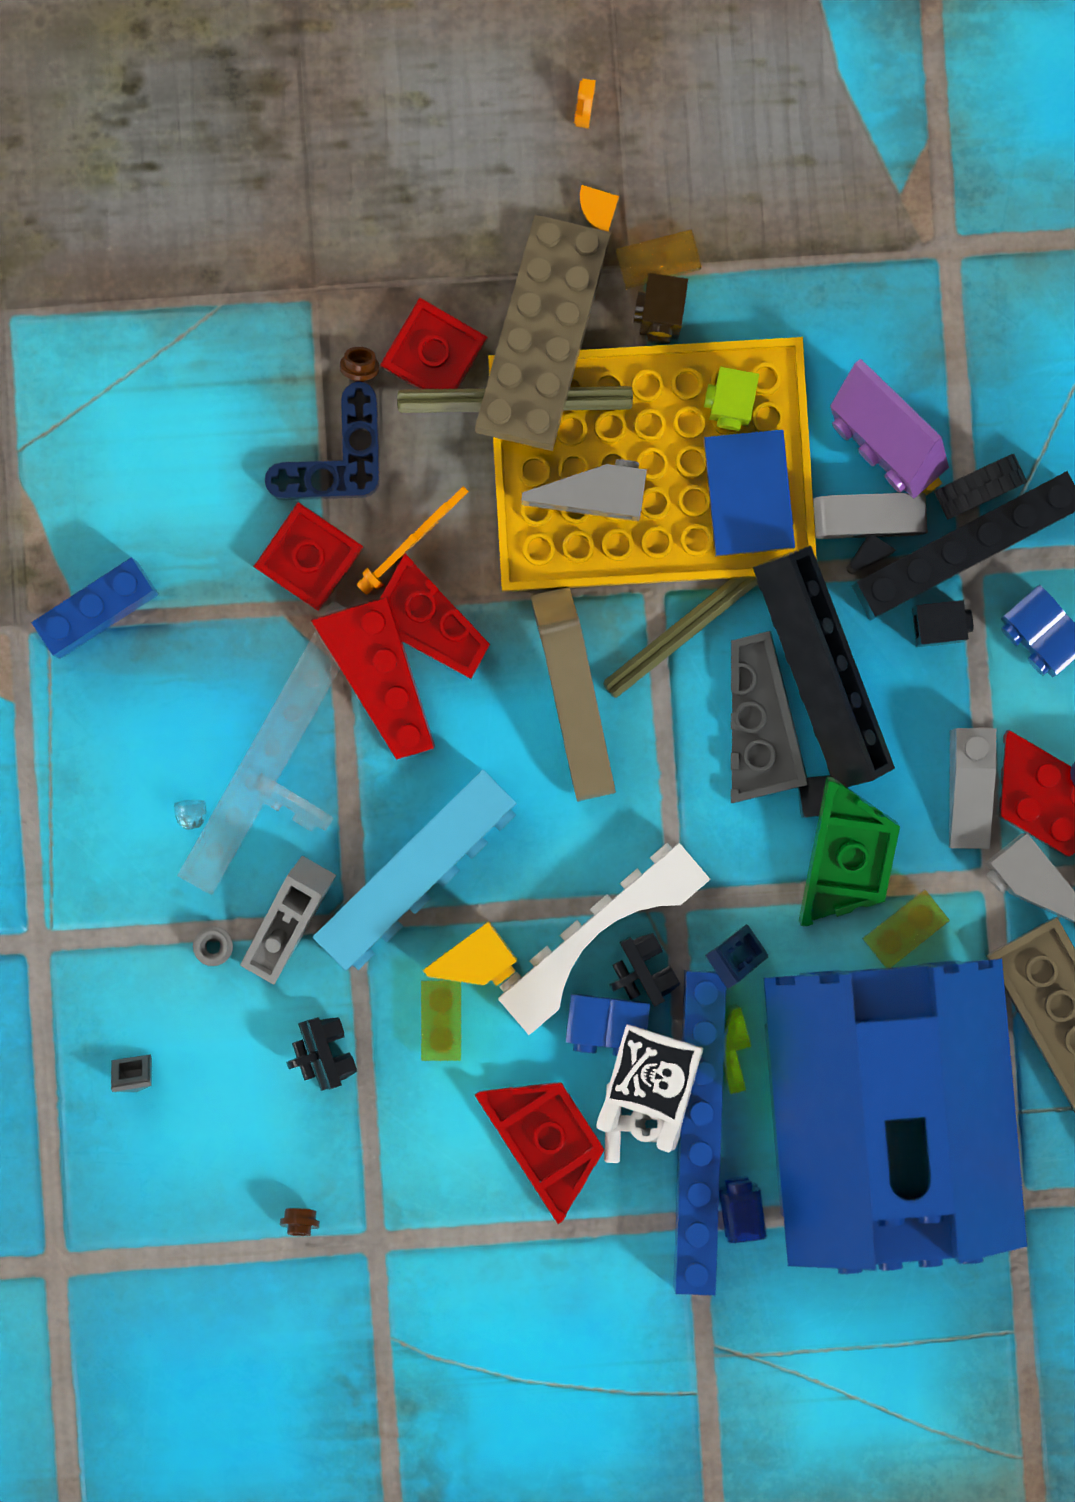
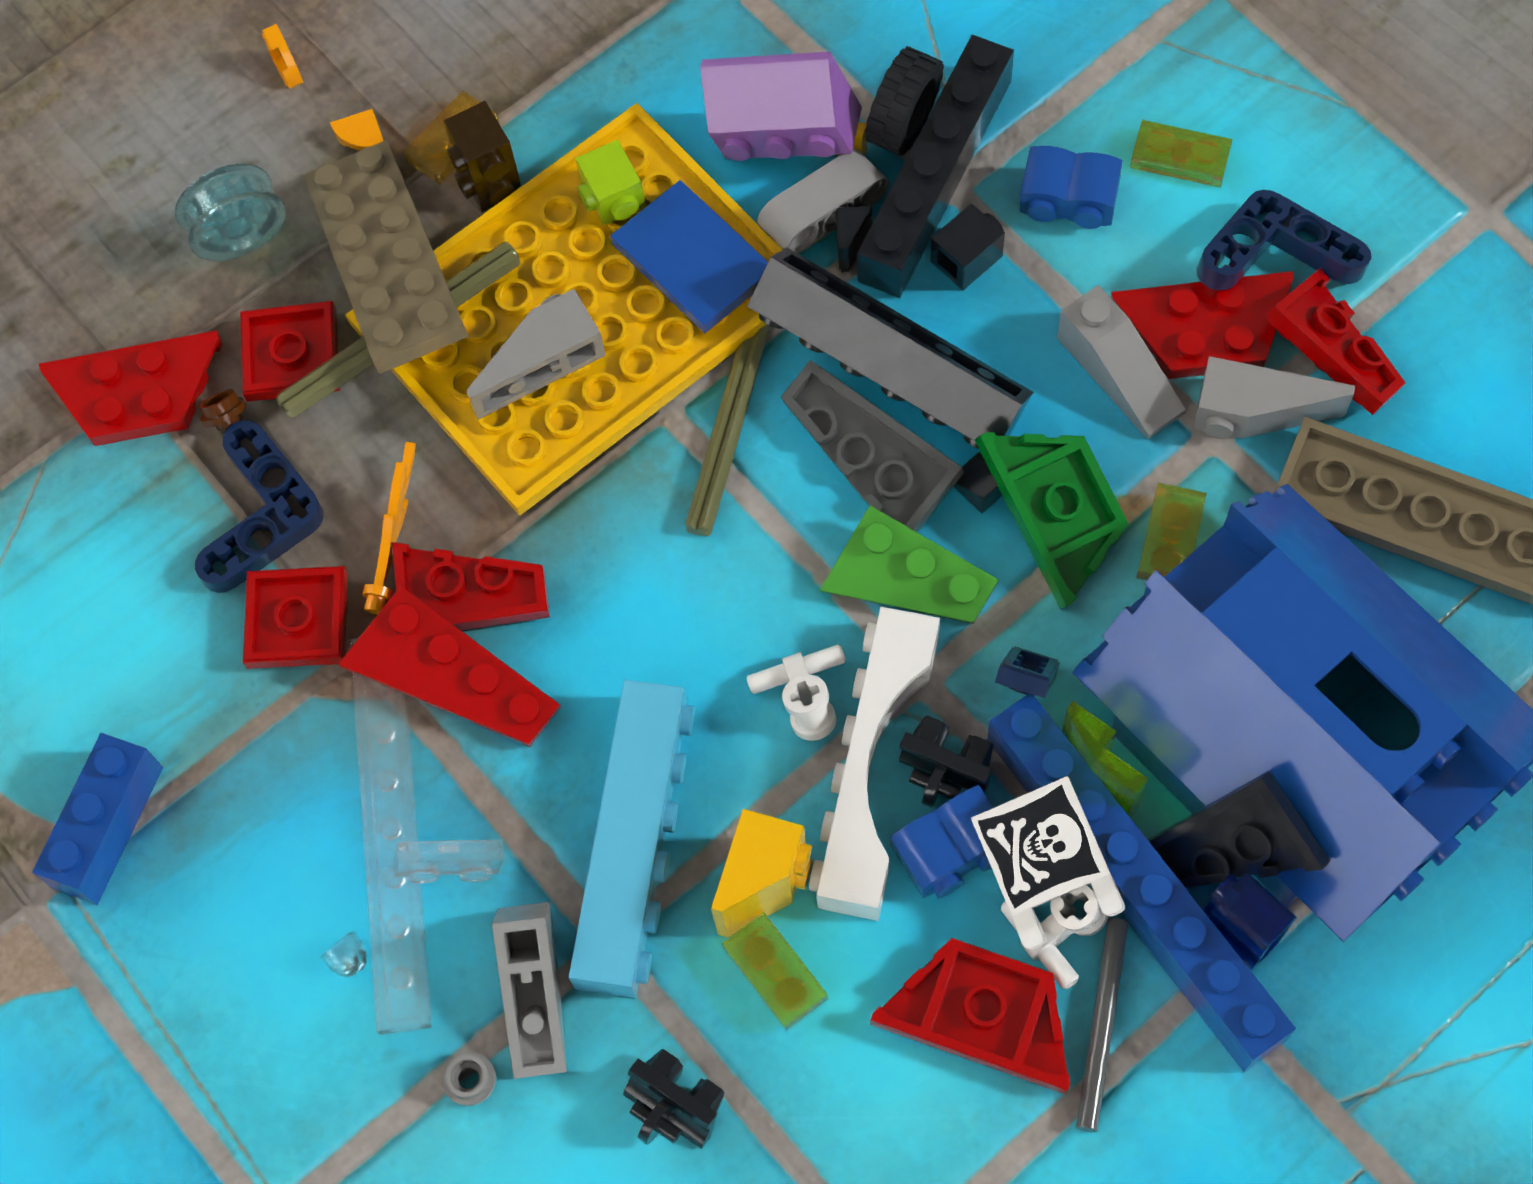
camera: 30 degrees left, 20 degrees down
dark tan beam [530,587,616,802] -> none
none -> red wing [39,330,223,446]
none -> clear light blue wheel [175,164,286,261]
none -> white piece [746,644,846,741]
none -> bright green wing [820,505,999,624]
none -> dark grey bar [1076,918,1129,1132]
none -> black wing [1148,771,1330,888]

